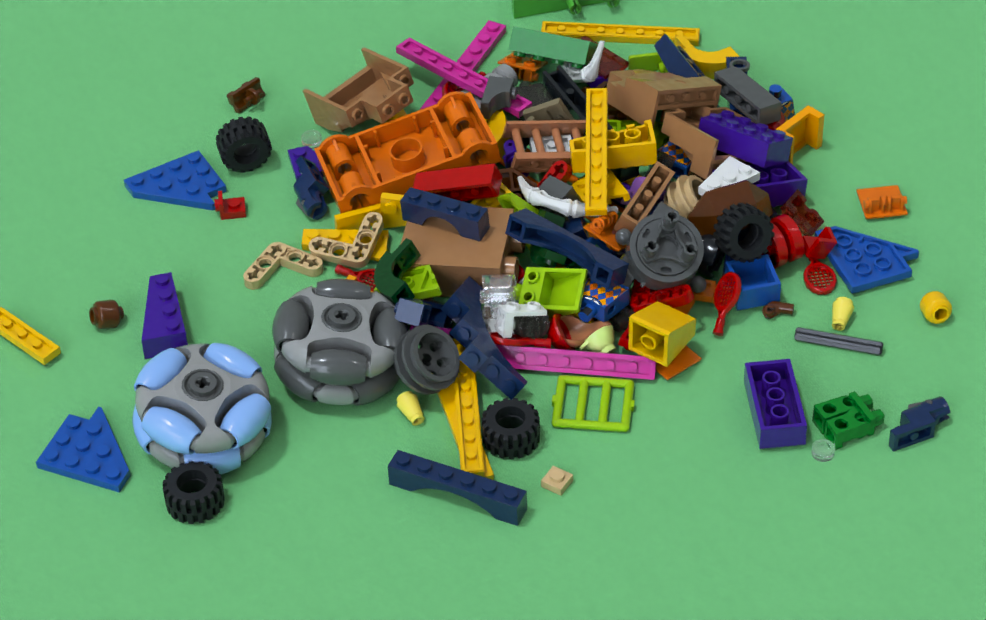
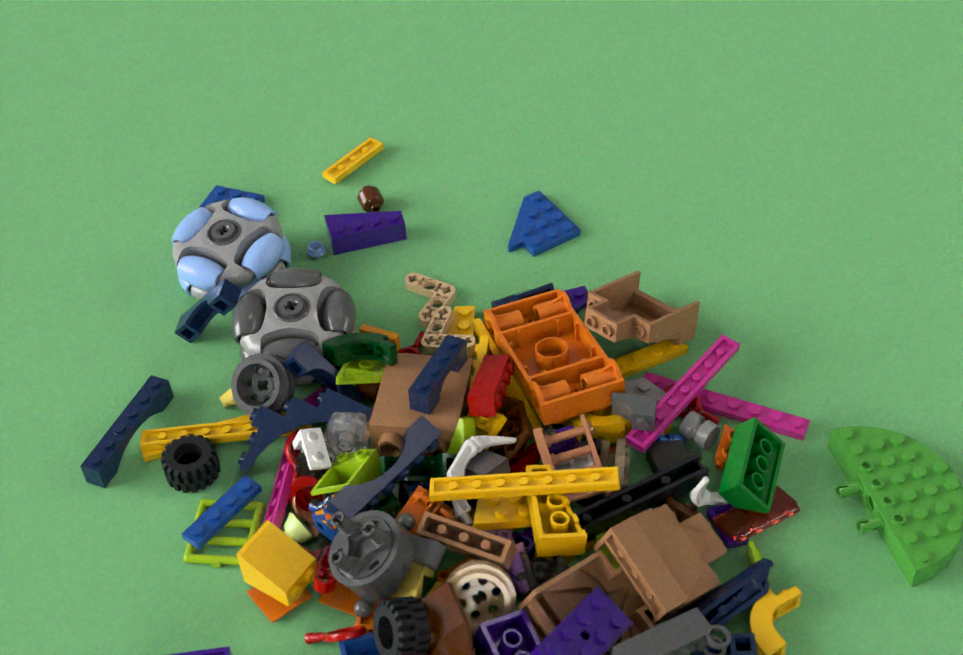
camera: 90 degrees right, 0 degrees up
black tyre [163,461,225,524] -> none
red bracket [214,191,246,220] -> none
black tyre [216,116,272,172] -> none
reddish brown hips [227,77,265,113] -> none
yellow tile [541,21,700,46] -> none
tan plate [541,466,573,496] -> none
white wing [698,156,760,196] -> none
none -> dark blue arch [174,278,242,344]
none -> blue plate [182,475,262,550]

